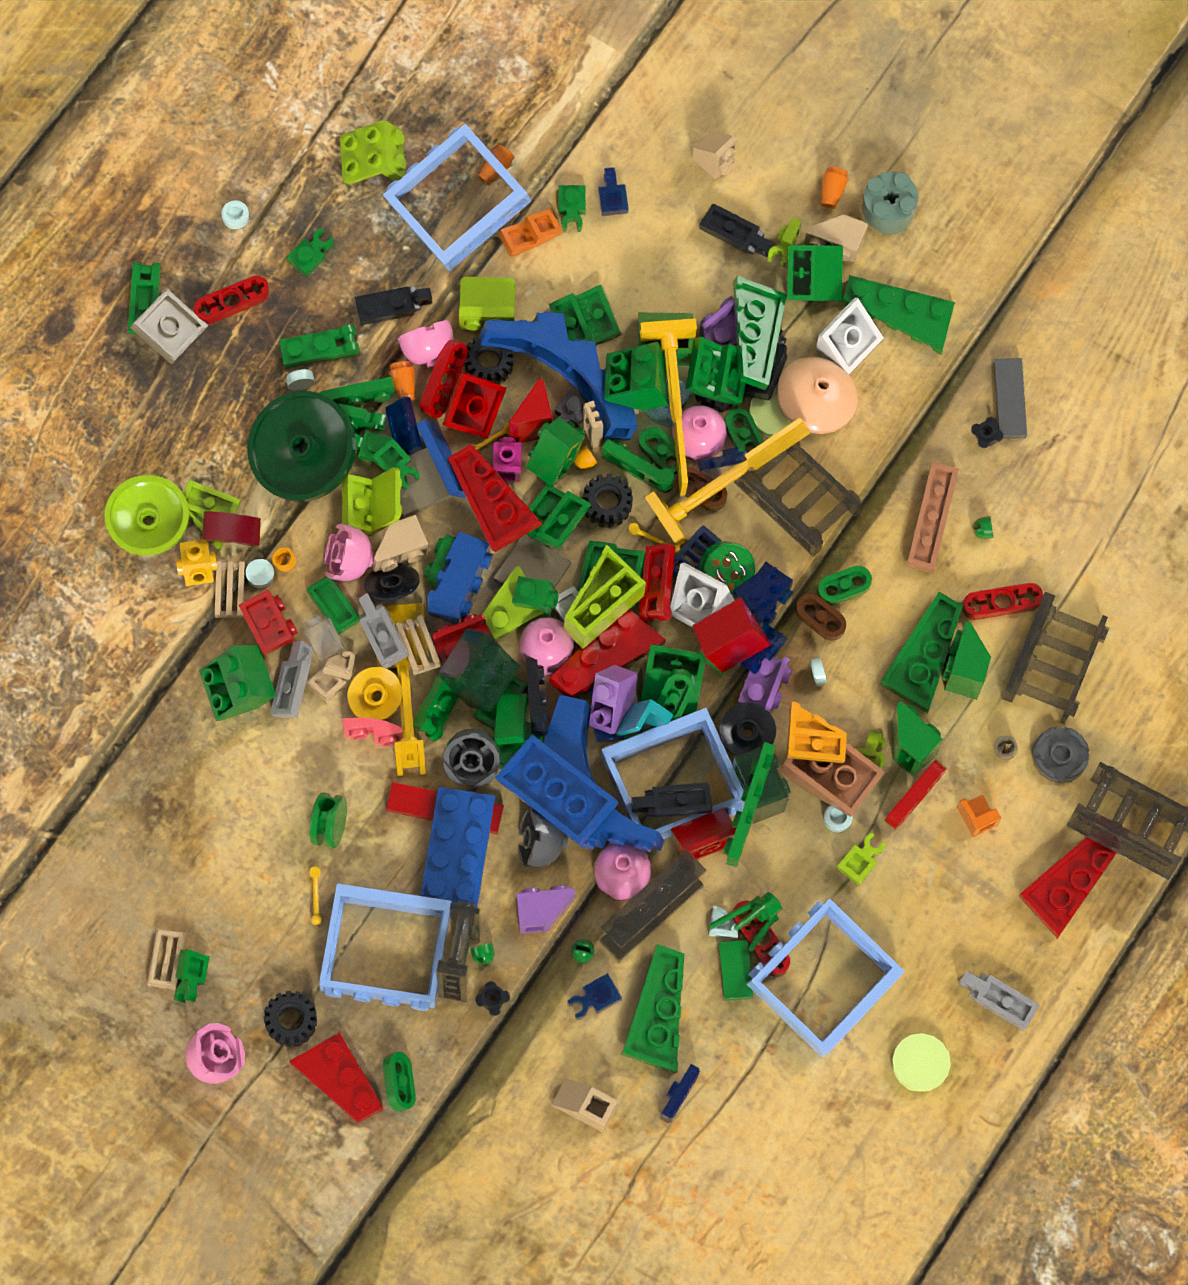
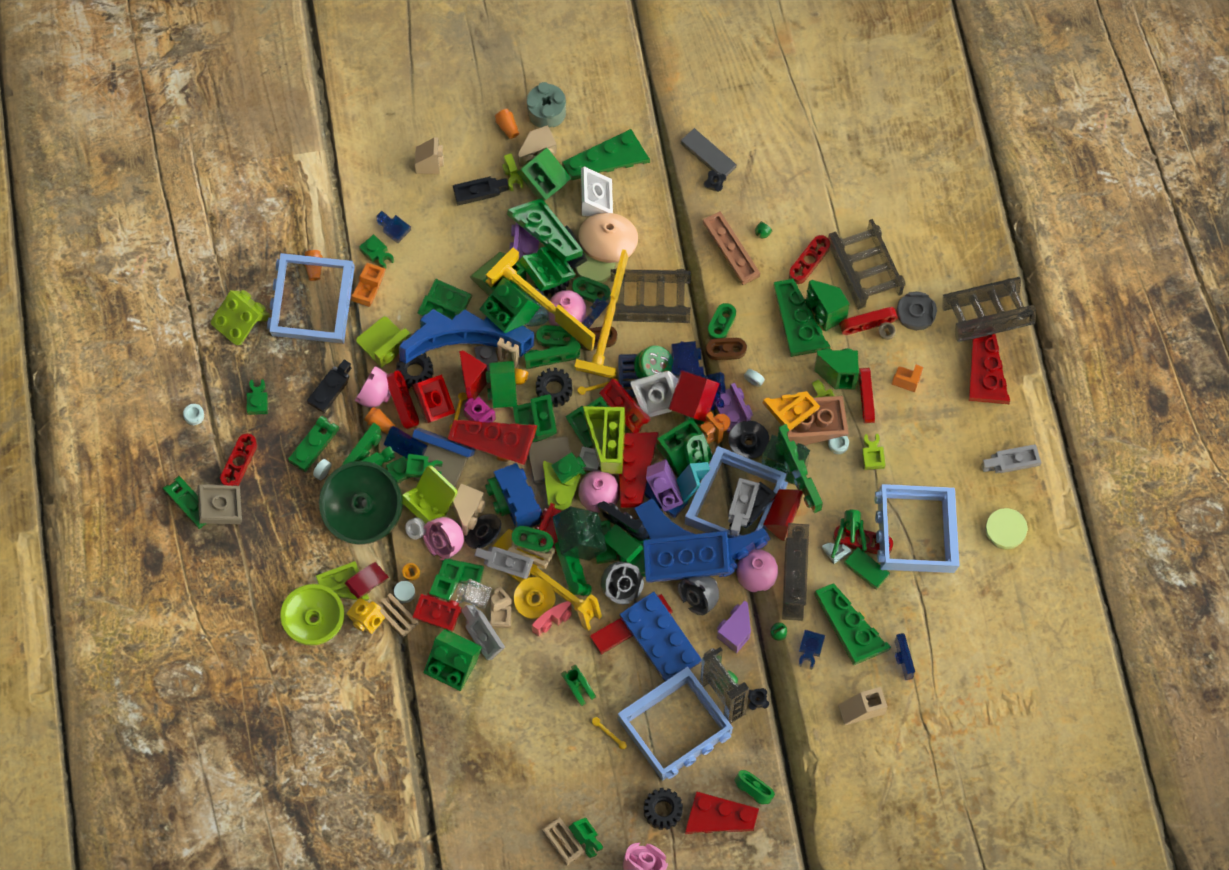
camera: 40 degrees left, 5 degrees down
none -> white tile [405,518,426,540]
none -> green slope [429,559,465,601]
none -> green plate [512,526,553,553]
none -> orange hips [700,412,730,445]
none -> light grey hinge [728,478,760,536]
none -> red beam [839,307,898,335]

